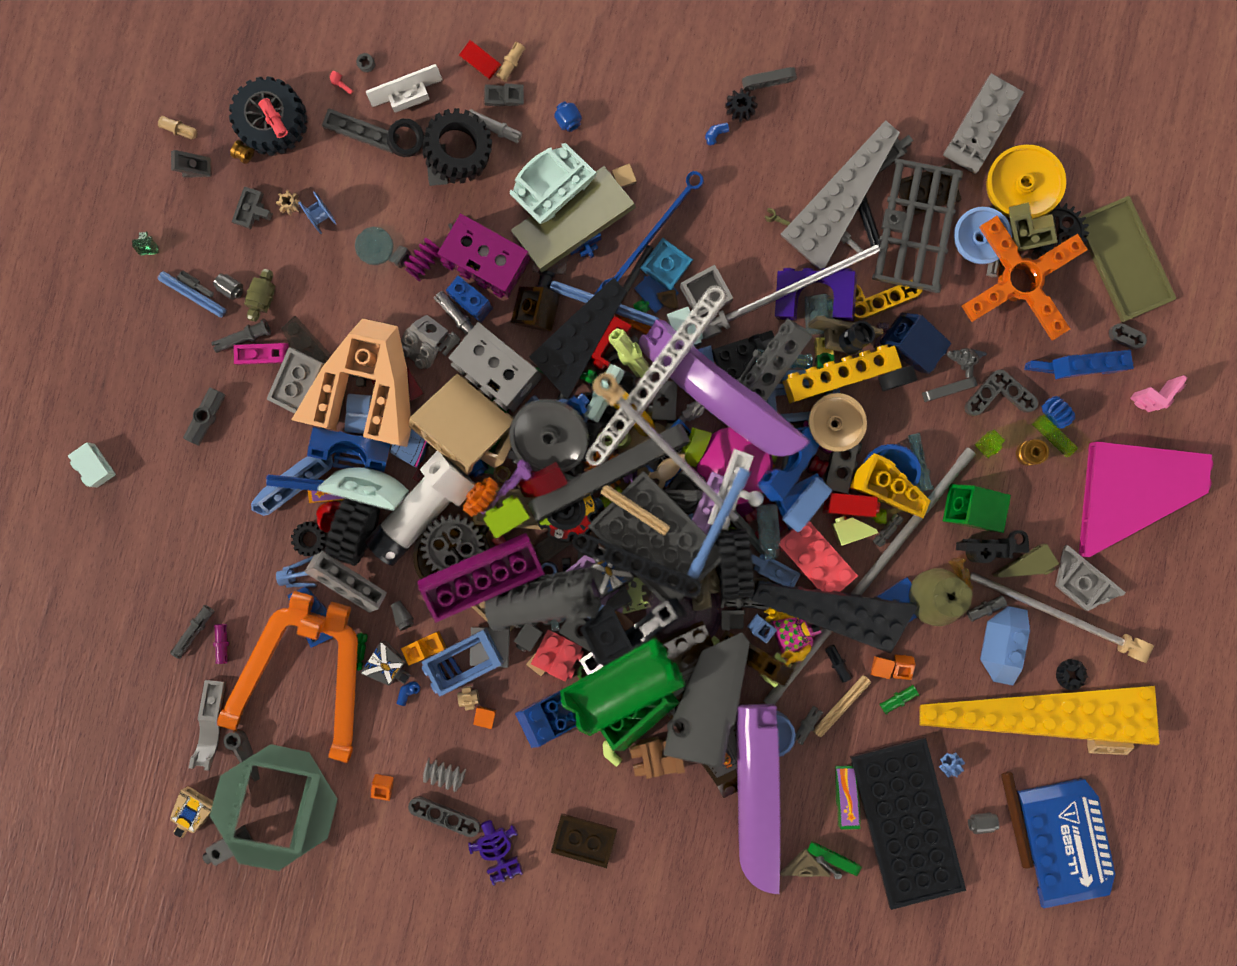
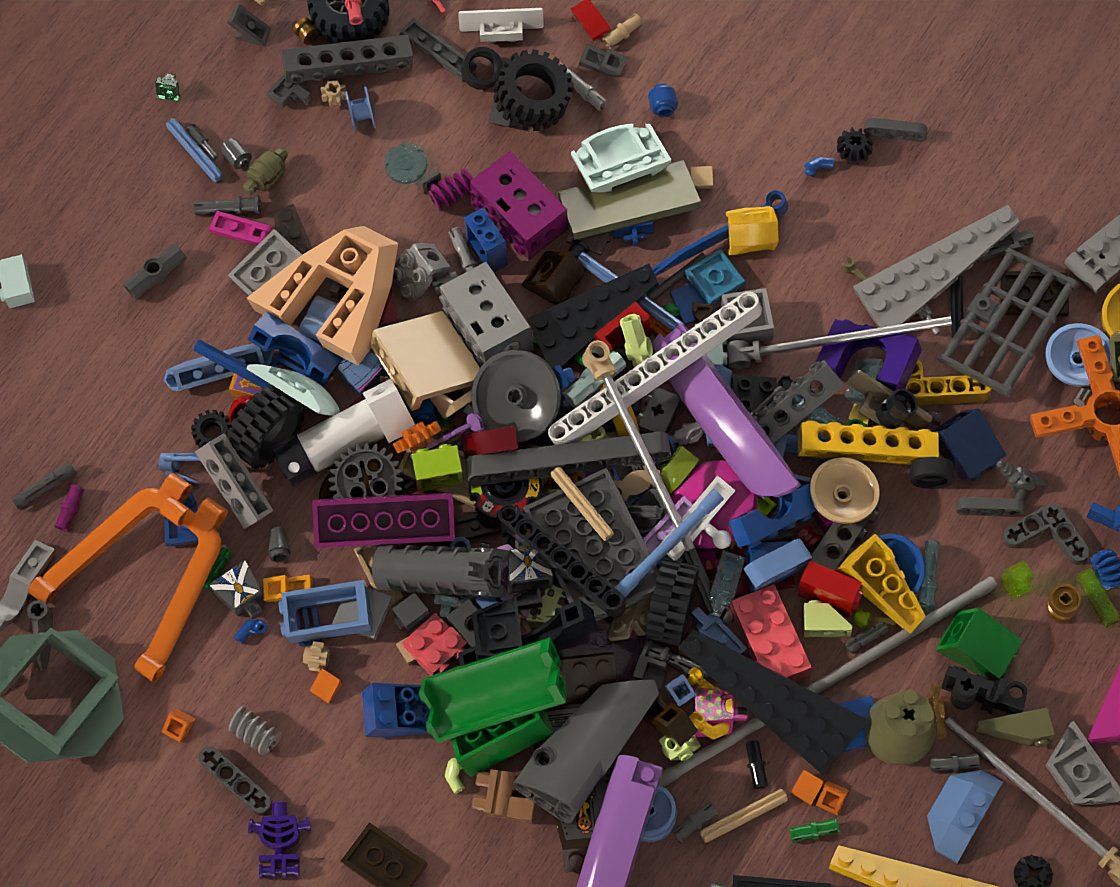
camera: 20 degrees right, 20 degrees down
none -> dark grey brick [282,35,413,83]
none -> yellow slope [726,206,779,255]

